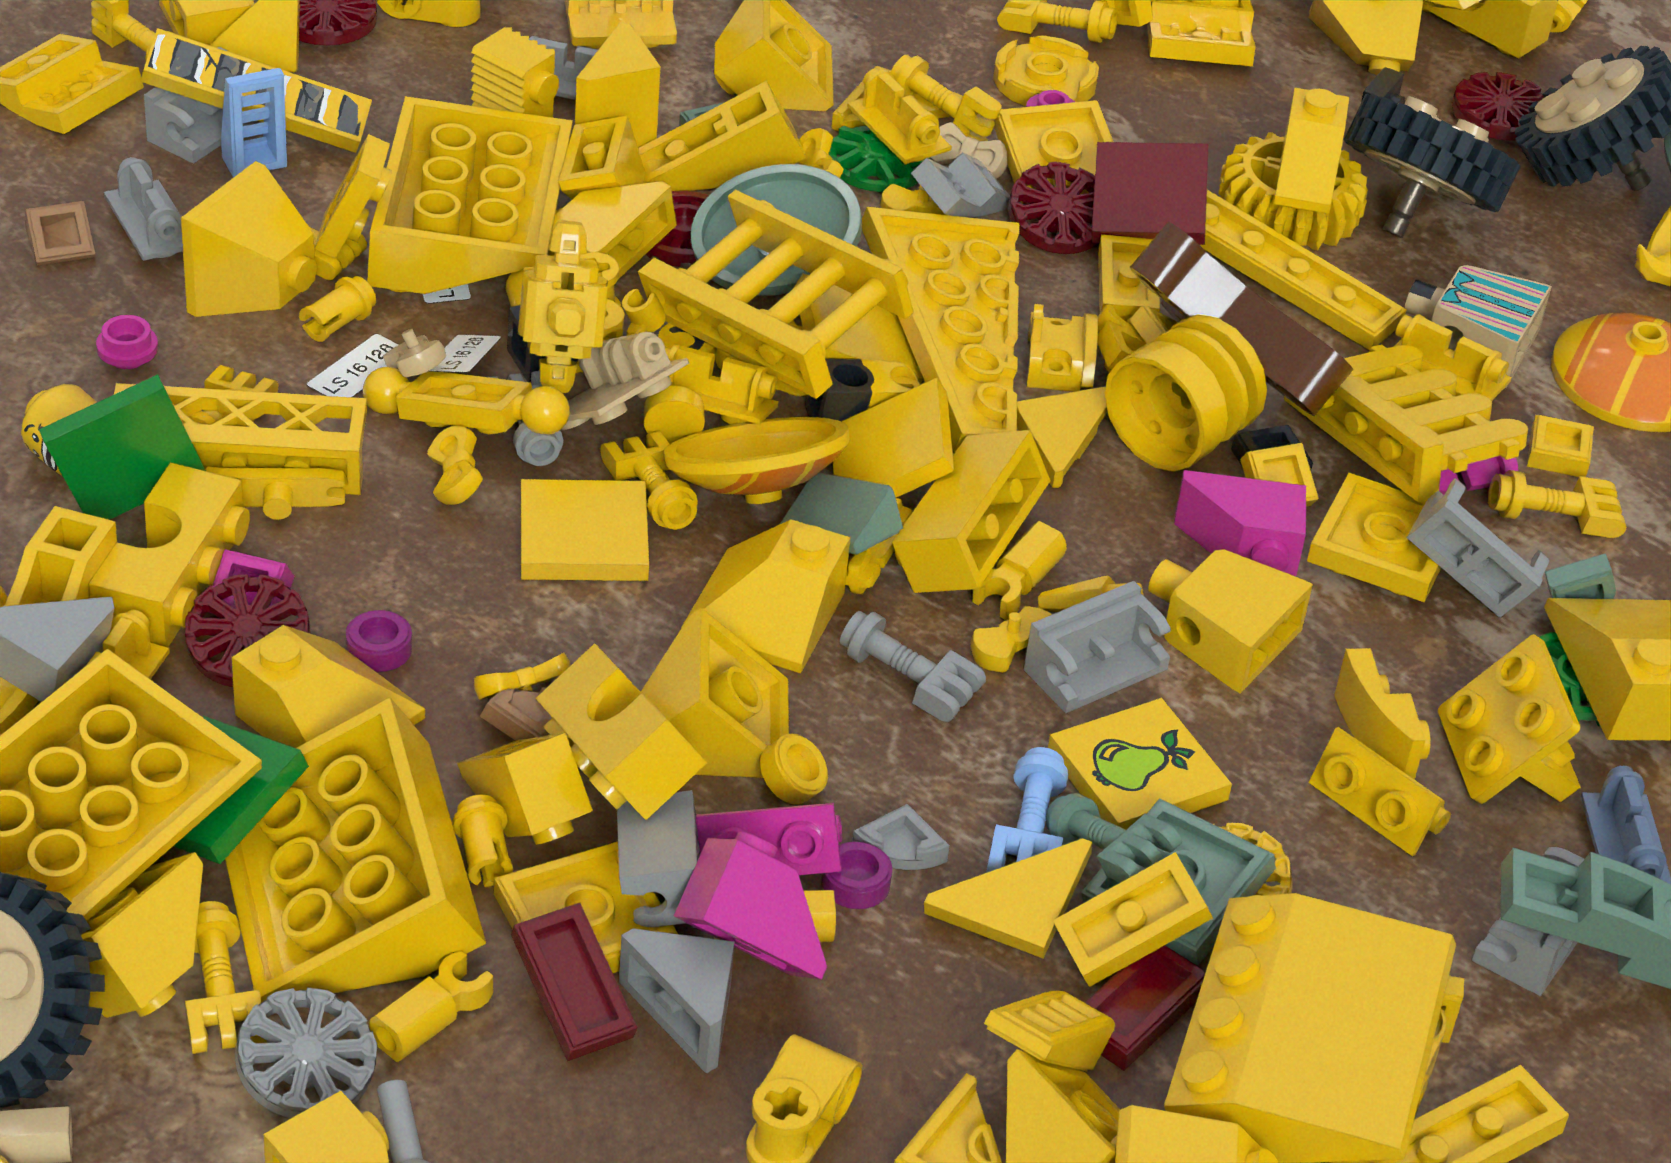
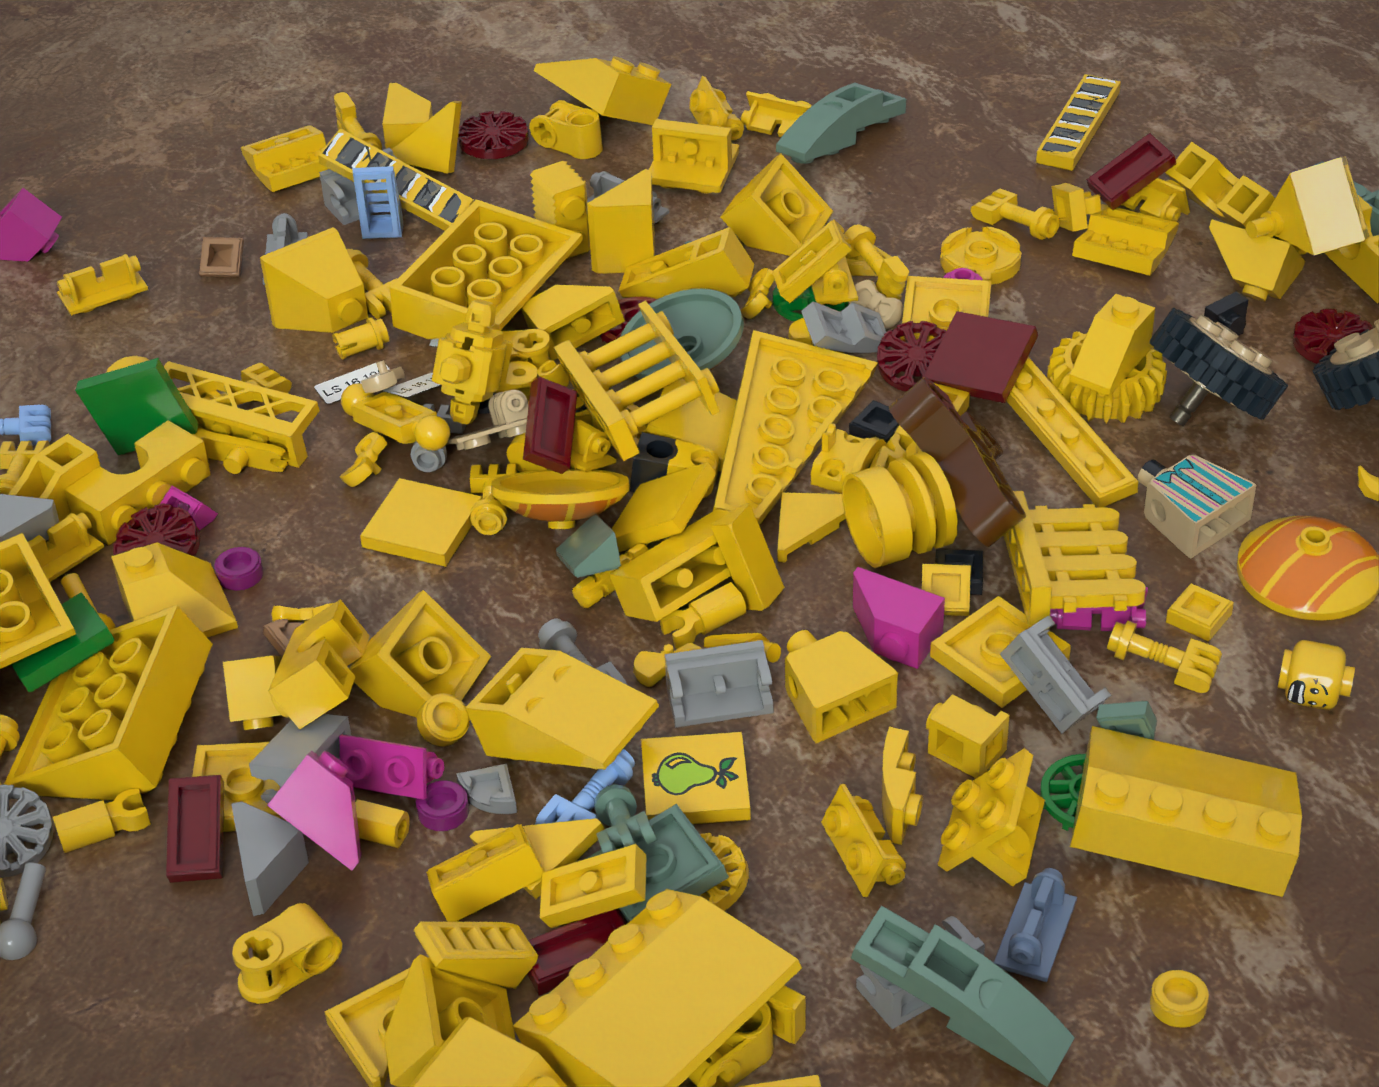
camera: 30 degrees right, 0 degrees up
dark pink plate [96,315,158,369] -> none
yellow plate [315,134,392,259] -> none
yellow pin [452,794,513,887] -> none
yellow slope [558,115,645,200] -> none
yellow slope [681,519,851,674] -> none
yellow hinge [1393,314,1512,401] -> none
none -> yellow slope [426,824,543,922]
none -> yellow slope [465,648,659,770]
none -> dark red tile [523,377,578,474]
none -> yellow slope [710,503,785,611]
none -> yellow tile [772,219,852,303]
none -> black tile [849,400,899,443]
none -> yellow brick [926,694,1010,778]

